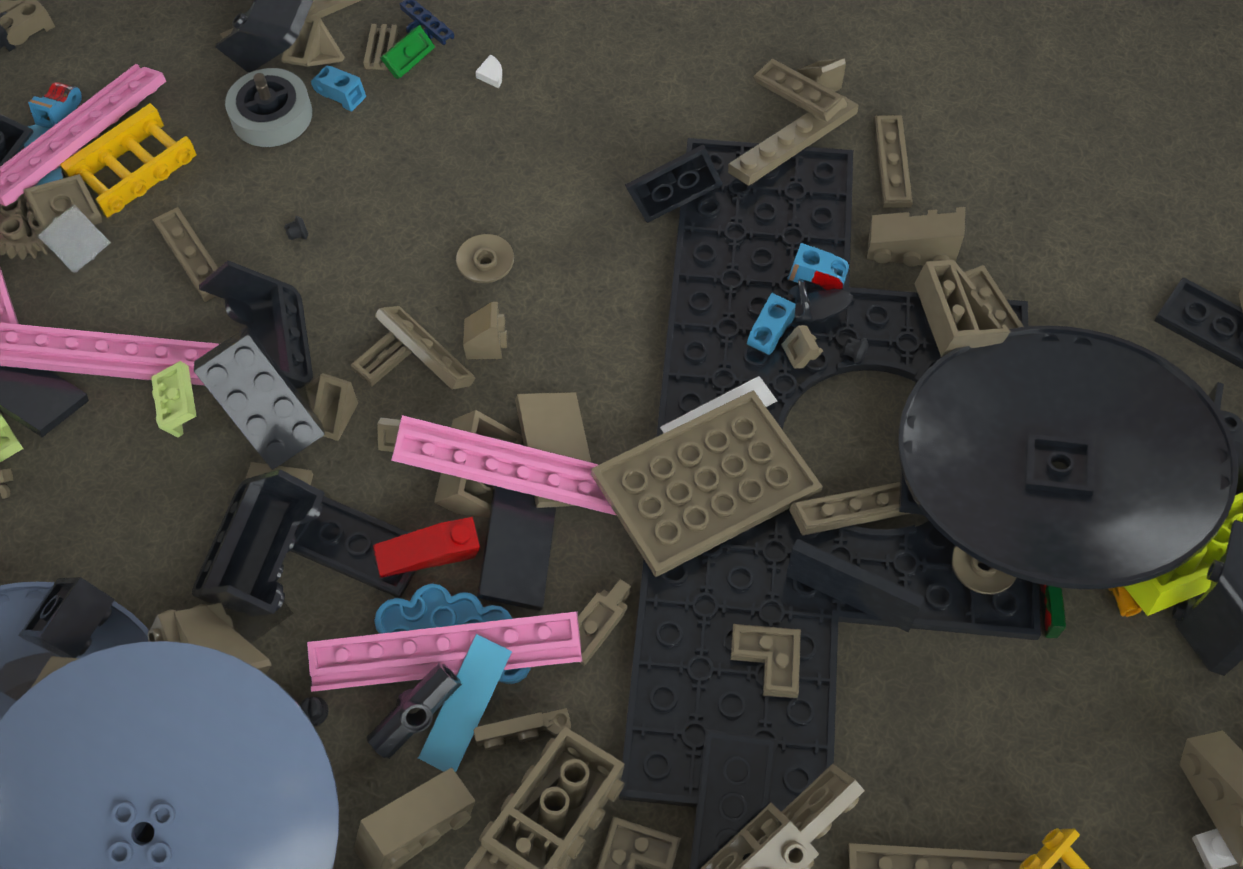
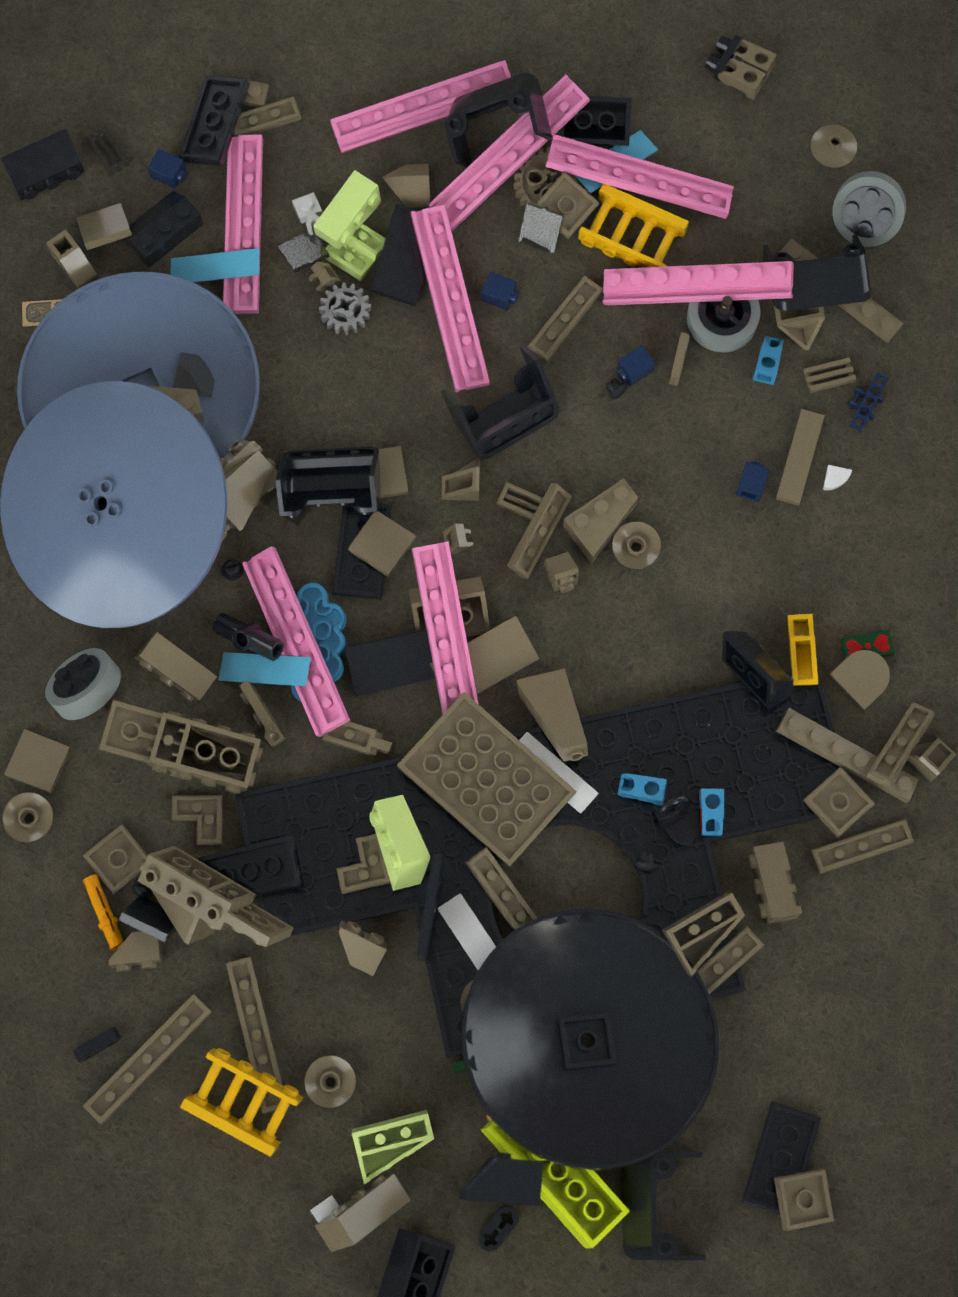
camera: 70 degrees right, 15 degrees up
black slope [18,577,115,658] -> none
dark azure leg [28,82,82,129] -> none
yellowish green bracket [151,361,197,437] -> none
brick [194,326,325,470] -> none
red slope [373,517,480,577] -> none
green plate [380,25,435,79] -> none
dark tan tile [781,326,823,368] -> none
none -> dark tan dish [304,1056,356,1108]
none -> light grey gear [319,283,371,335]
none -> dark tan slope [339,920,387,976]
none -> dark tan tile [348,511,416,577]
none -> yellowish green wedge [352,1110,434,1184]
none -> yellowish green wedge [370,795,431,891]
none -> white sticker [437,893,496,970]
none -> dark blue brick [481,272,519,311]
none -> dark tan slope [517,668,588,761]
none -> dark tan wedge [563,478,638,565]
none -> bright pink plate [603,261,794,305]
none -> dark blue brick [616,345,655,387]
none -> dark tan tile [669,332,690,386]
none -> dark blue brick [736,462,769,502]
none -> dark tan tile [776,409,825,506]
none -> yellow slope [787,614,818,686]
none -> dark tan tile [803,767,875,838]
none -> dark tan tile [829,650,890,710]
none -> dark green tile [840,630,895,659]

